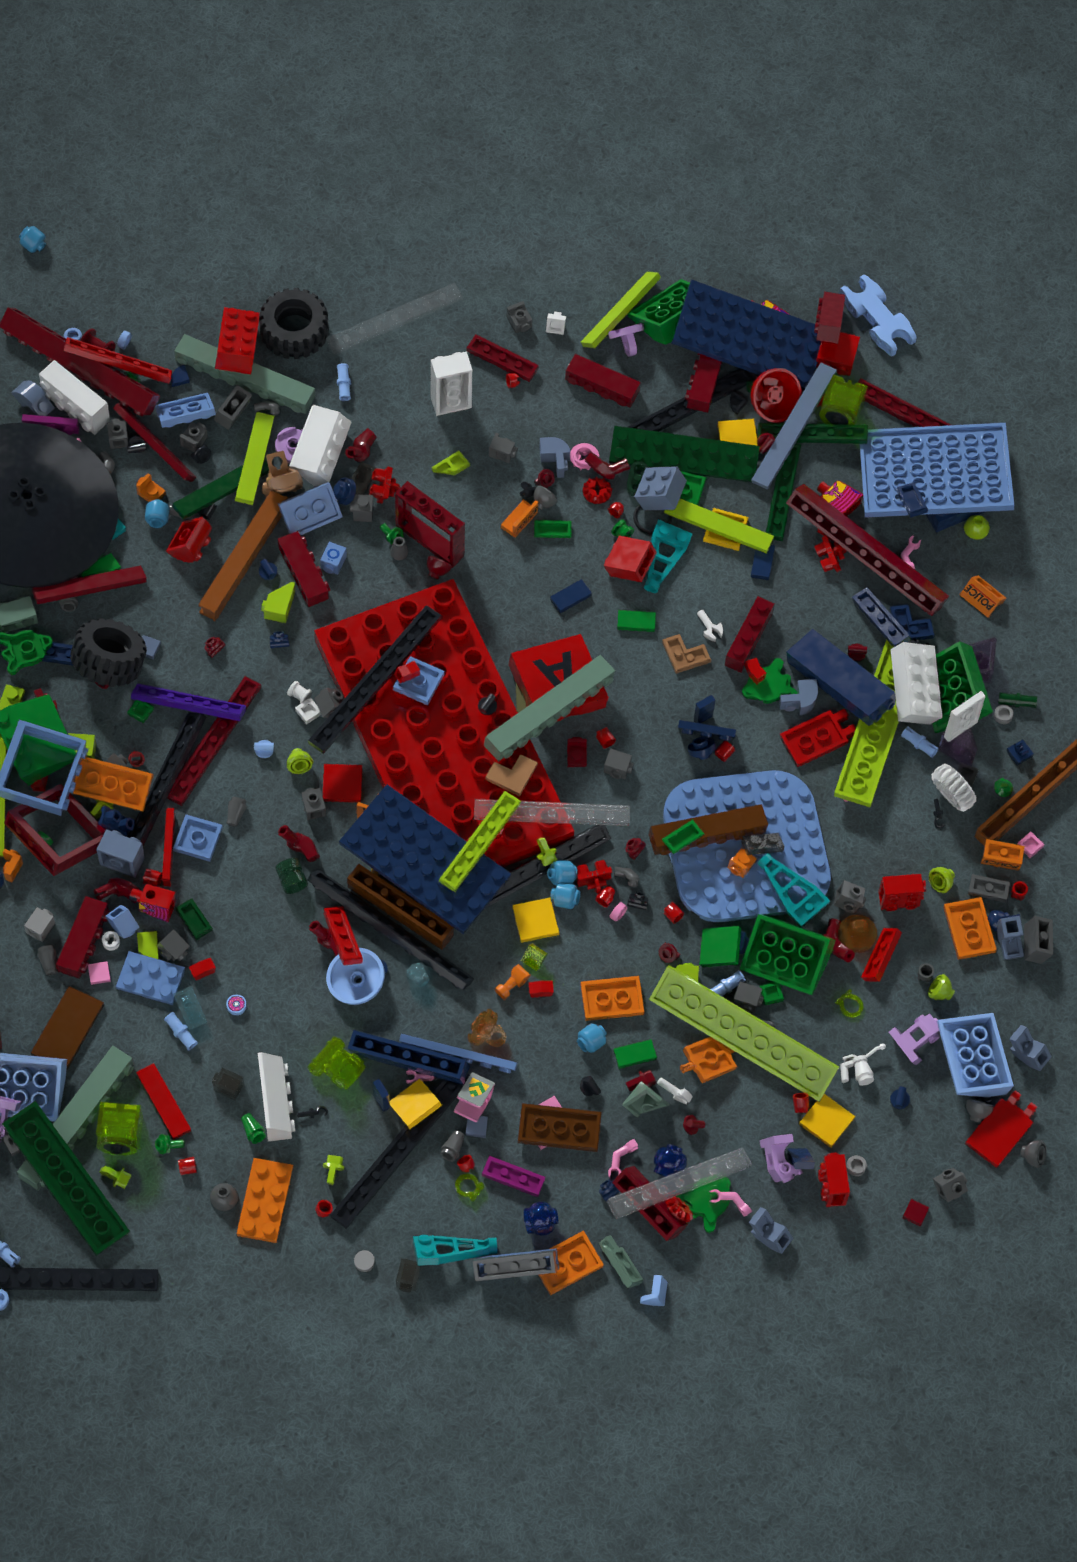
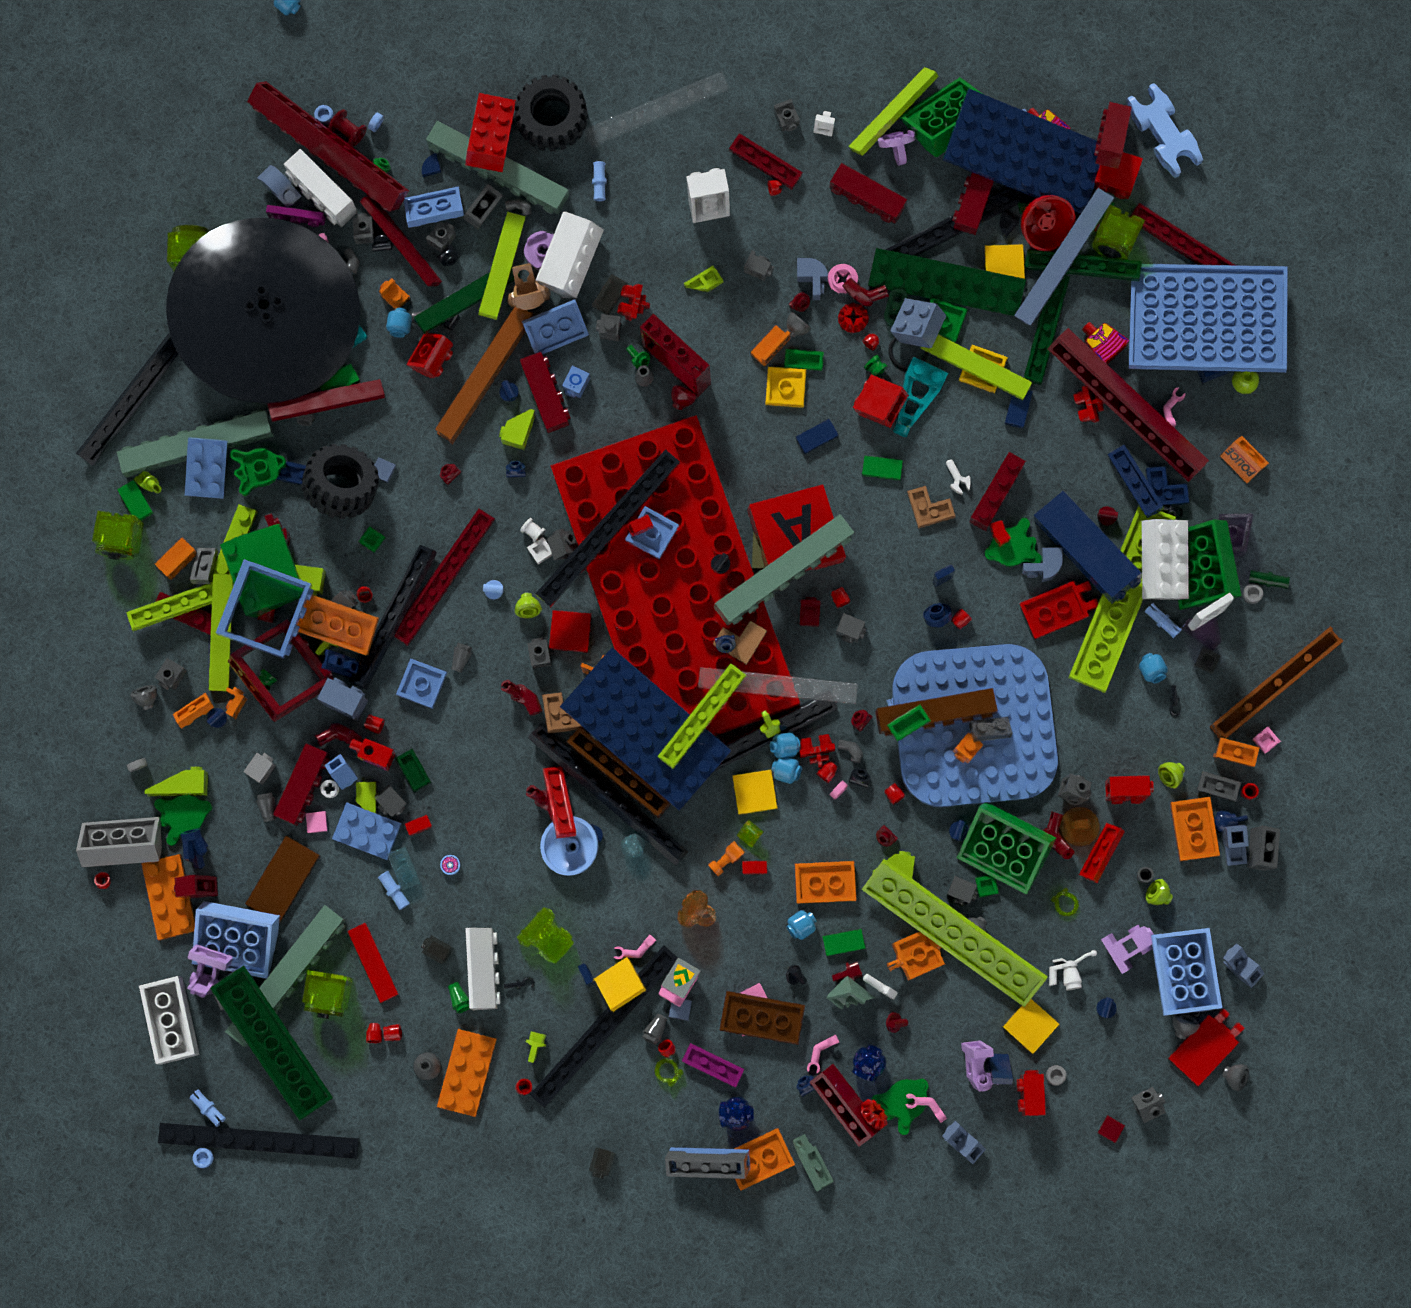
camera: 15 degrees right, 15 degrees up
red tile [64,337,172,384] -> none
lime piece [99,1166,131,1189] -> none
dark purple tile [131,684,246,721] -> none
green plate [155,1134,185,1154] -> none
red tile [162,808,175,886] -> none
clear green wheel [275,858,308,894] -> none
dark blue plate [333,477,356,505] -> none
dark red arm [345,428,377,462] -> none
dark blue brick [347,1030,470,1085] -> none
light grey tile [354,1250,375,1272] -> none
medium blue plate [399,1034,518,1074] -> none
teal plate [413,1235,497,1266] -> none
black plate [519,481,536,498] -> none
clear tile [607,1147,752,1219] -> none
light blue tile [640,1275,668,1306] -> none
dark blue plate [678,720,736,741] -> none
green tile [699,926,741,967] -> none
light blue pin [710,970,746,996] -> none
dark red plate [757,433,775,454] -> none
teal plate [757,853,830,927] -> none
red hose [793,1093,809,1113] -> none
dark blue tile [897,482,928,518] -> none
white gear [931,764,976,812] -> none
green plate [994,778,1013,797] -> none
dark blue tile [1007,739,1034,766] -> none
none -> red hose [366,1023,382,1043]
none -> medium nougat tile [542,692,584,734]
none -> dark blue plate [715,635,736,653]
none -> yellow tile [765,367,806,408]
none -> dark azure head [1139,653,1168,683]

